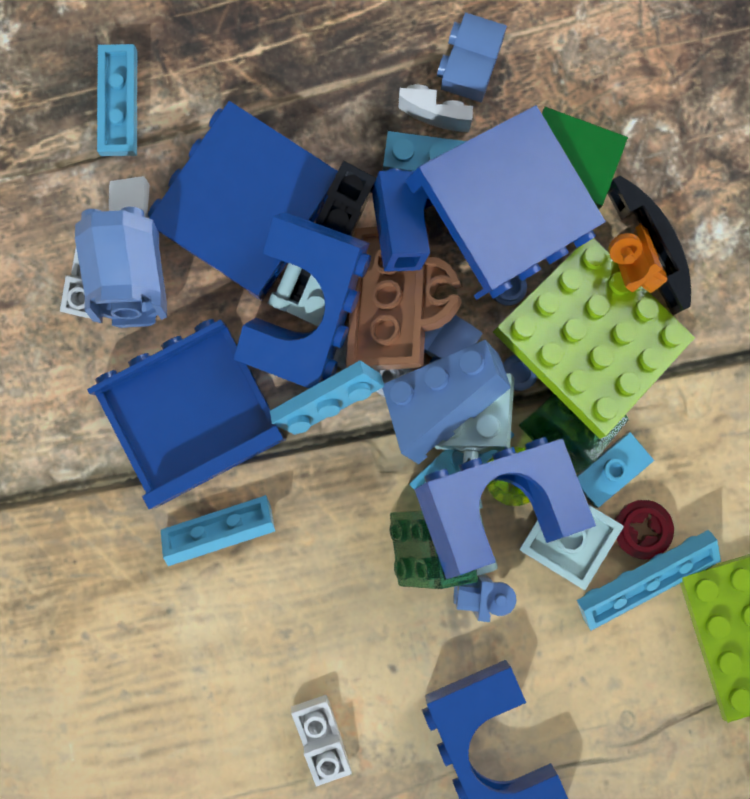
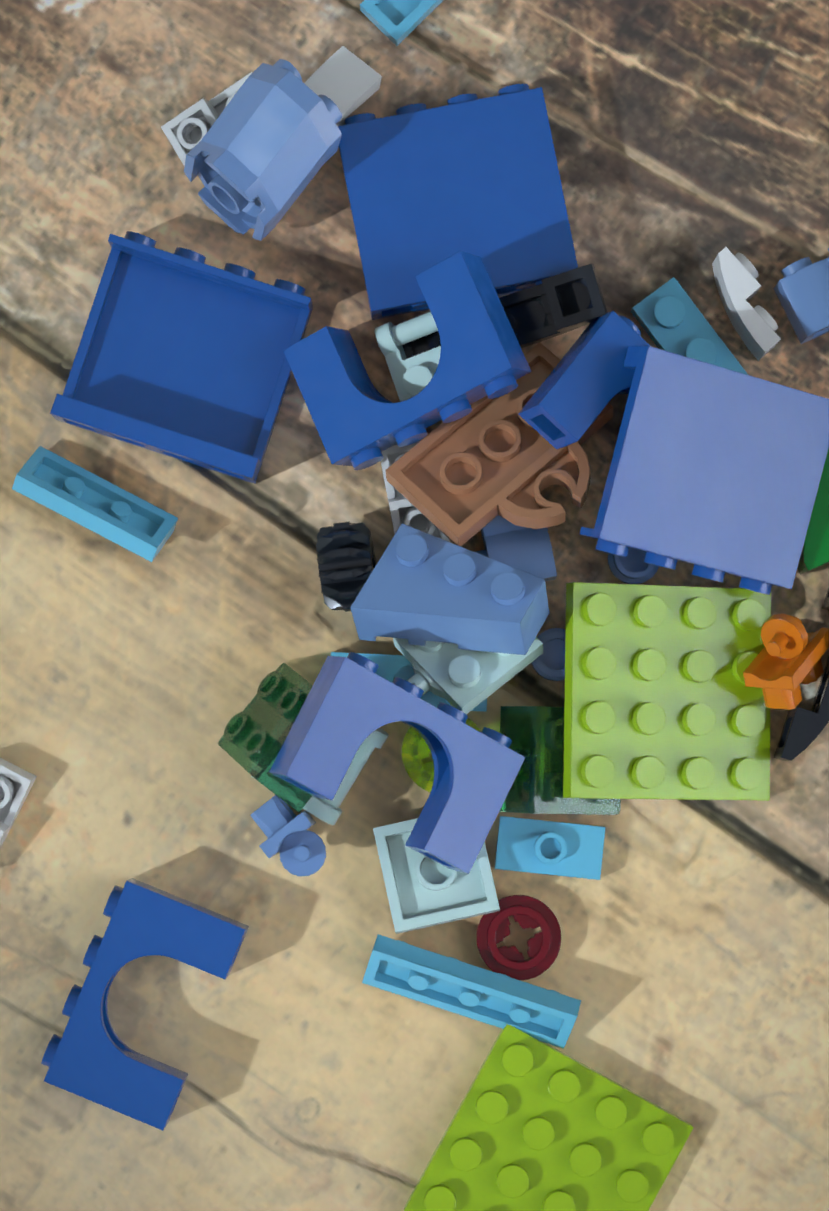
camera: 45 degrees right, 0 degrees up
medium azure plate [270,361,385,435] -> none
none -> black gear [316,521,376,612]

